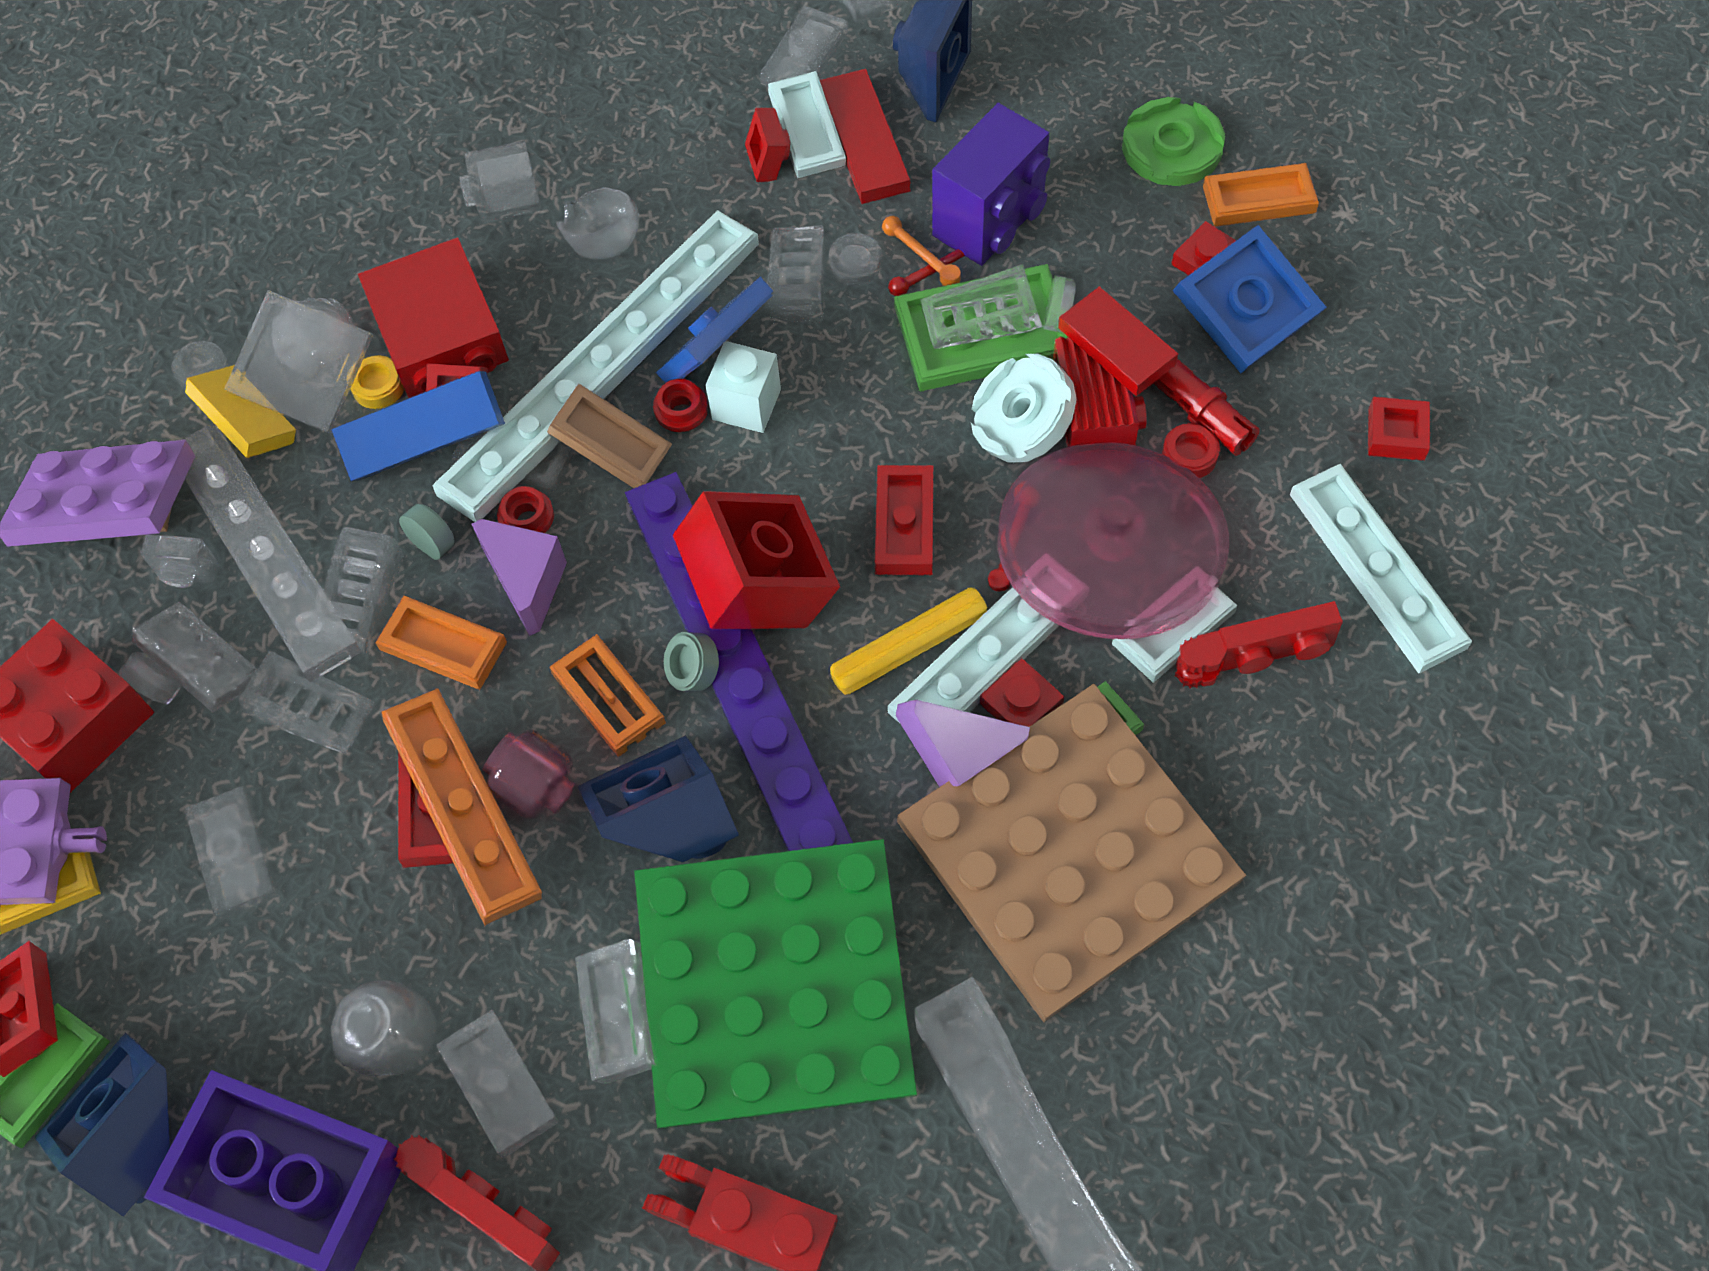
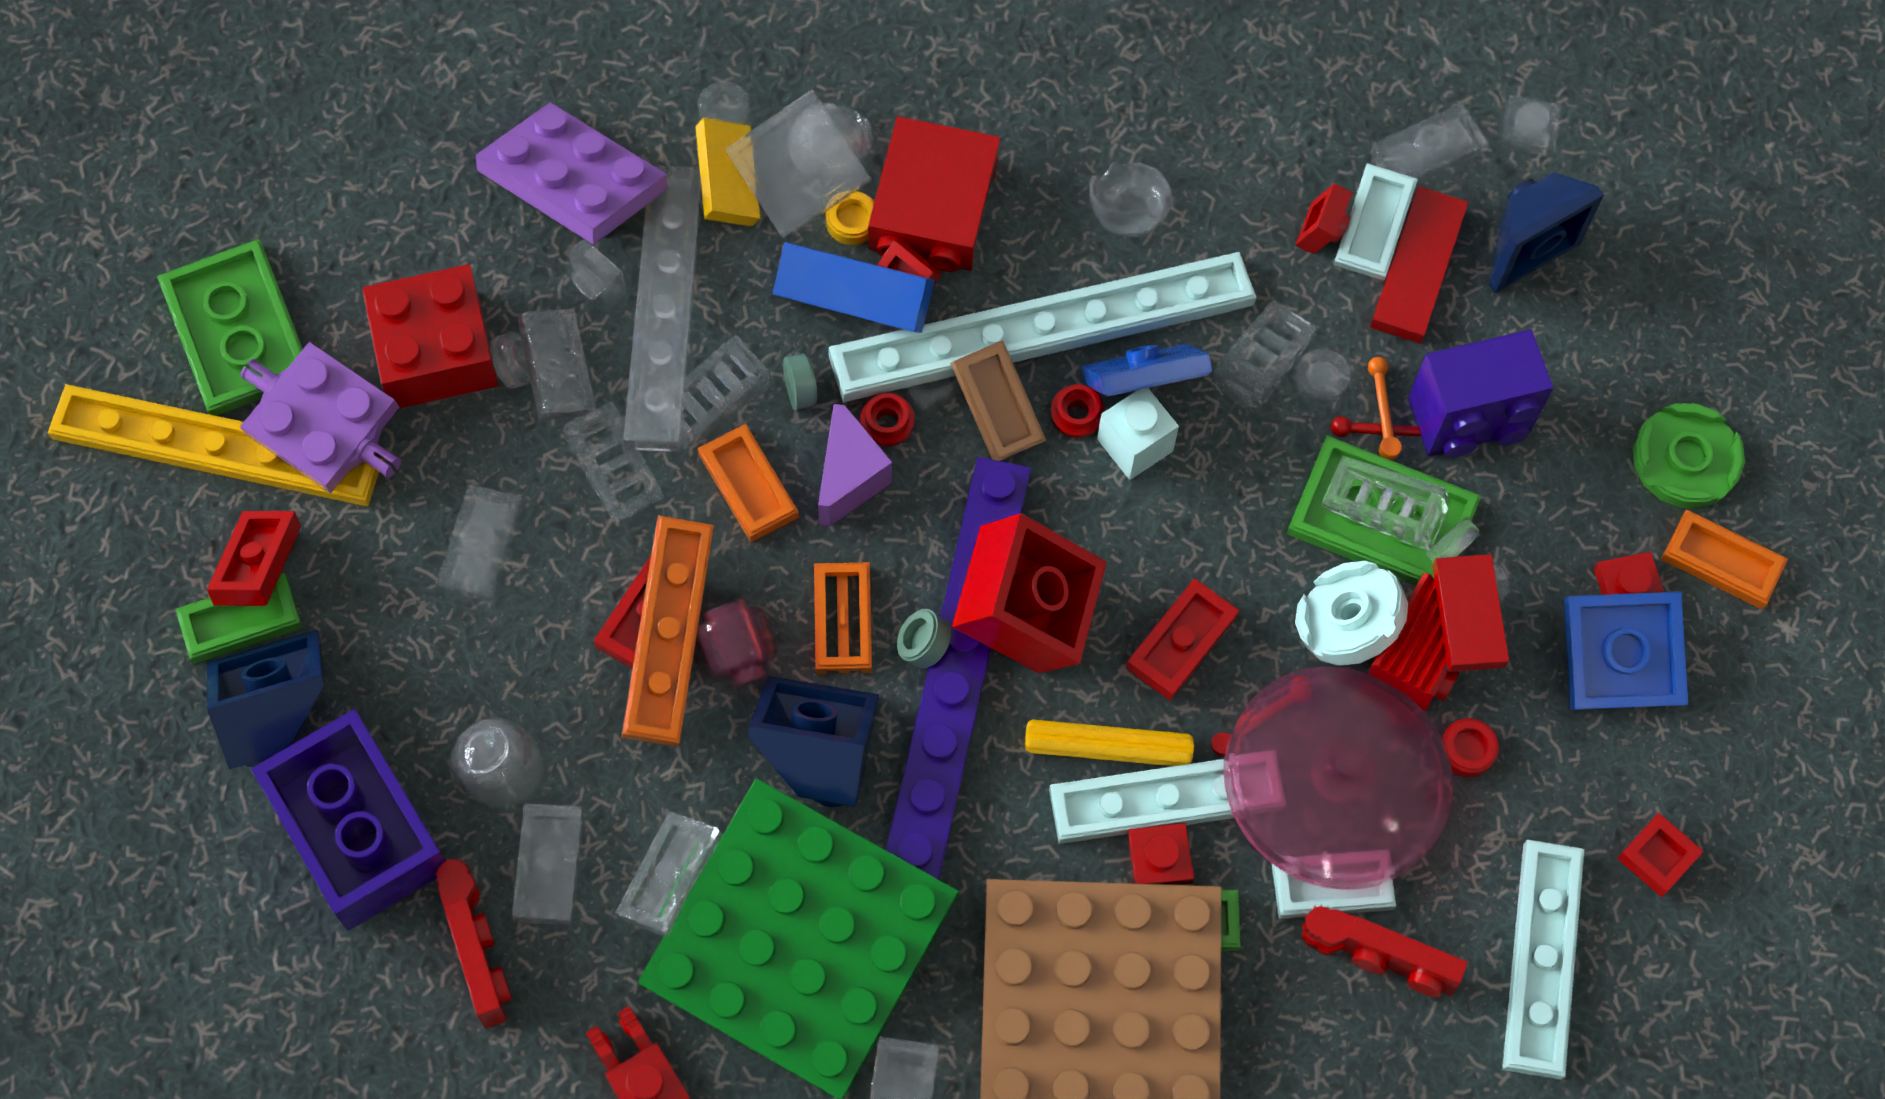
camera: 30 degrees right, 5 degrees up
clear brick [459,140,542,224] -> none
medium lavender slope [895,700,1030,787] -> none
red pin [1153,359,1260,456] -> none

